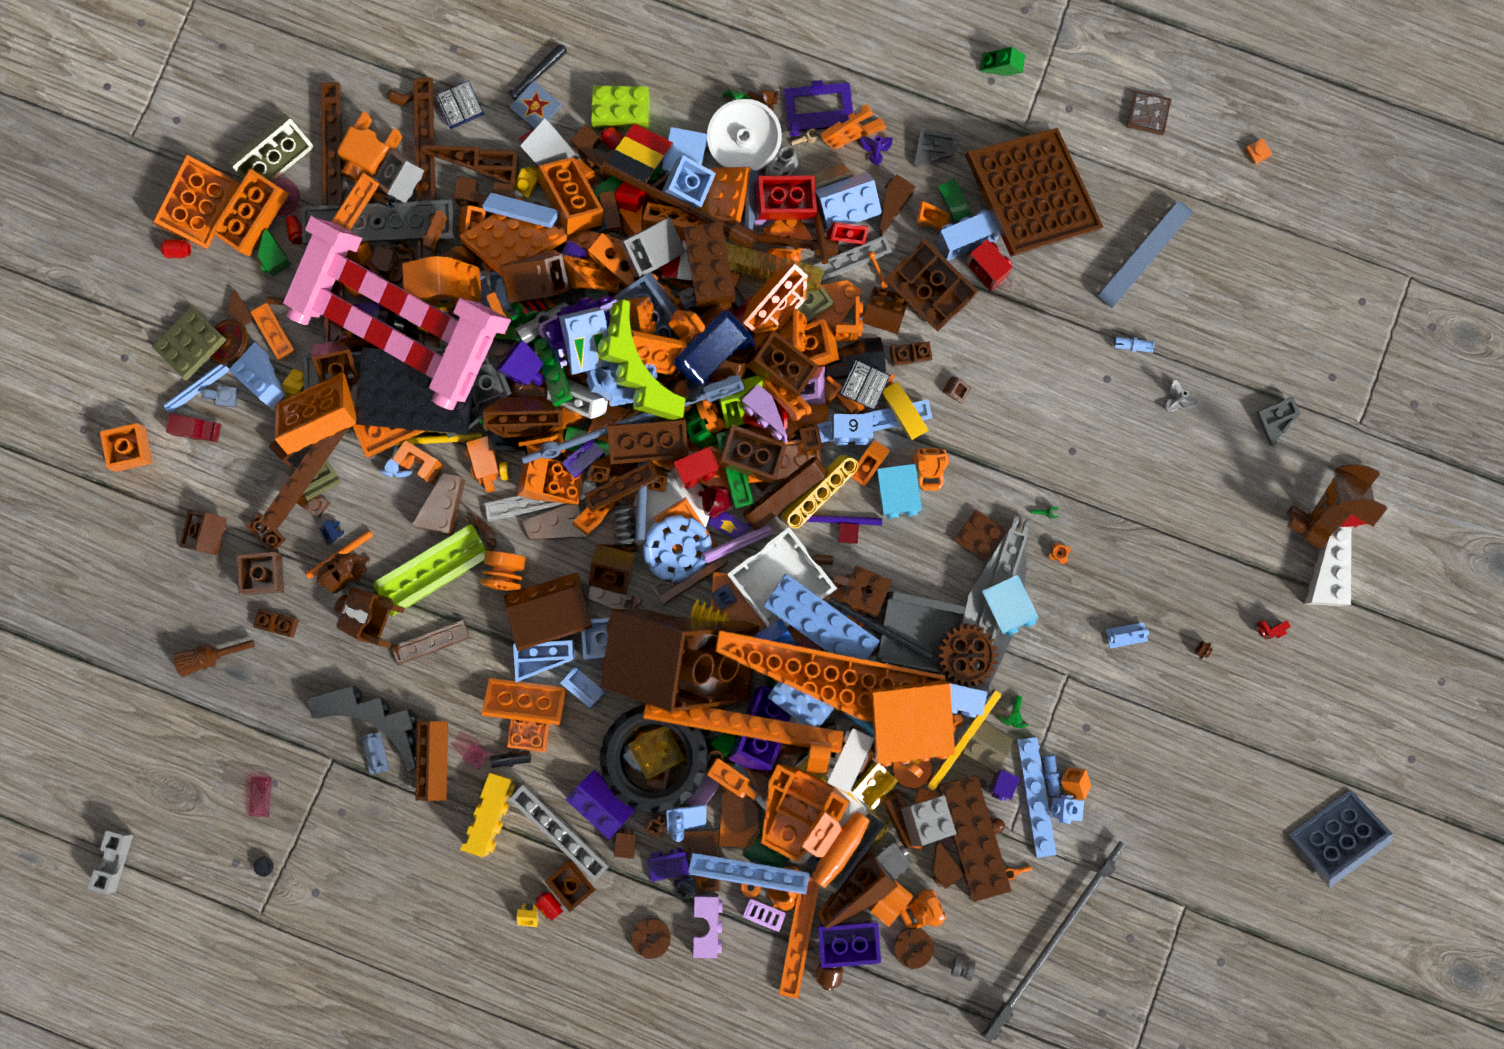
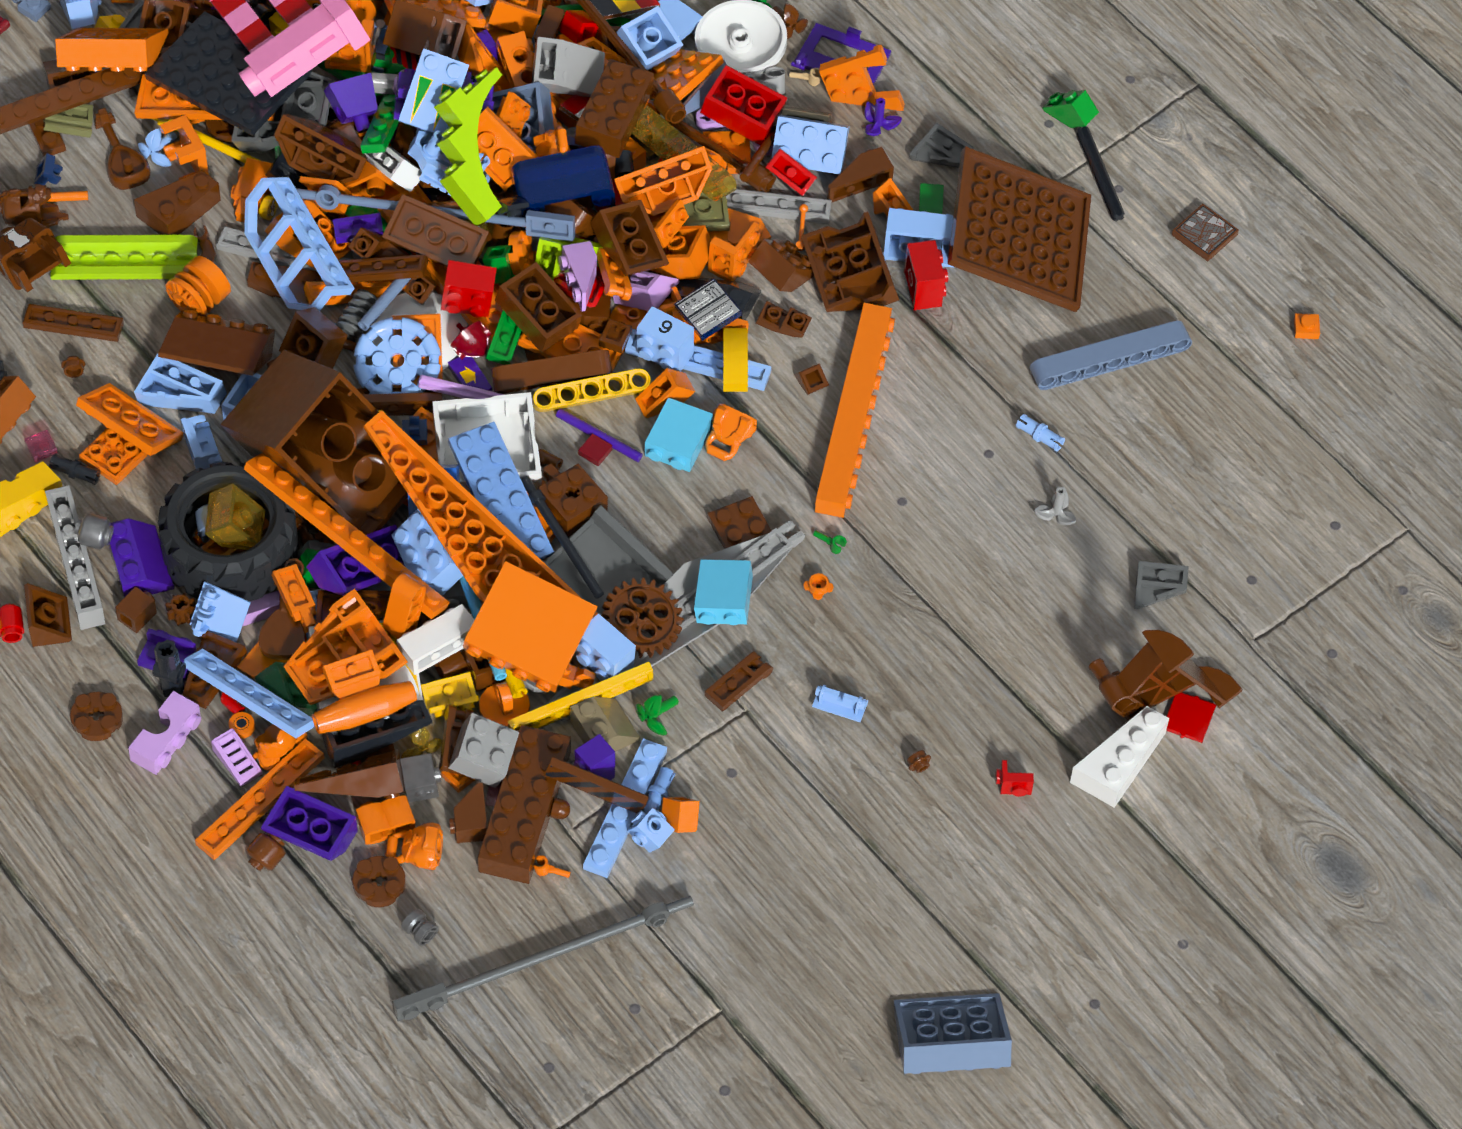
camera: 25 degrees right, 25 degrees down
none -> reddish brown plate [61,356,86,378]
none -> flat silver head [74,513,114,550]
none -> reddish brown piece [95,108,151,190]
none -> light blue plate [244,177,355,311]
none -> reddish brown tile [544,757,649,813]
none -> reddish brown plate [705,651,773,712]
none -> orange brick [815,303,895,518]
none -> black axle [1077,126,1125,221]

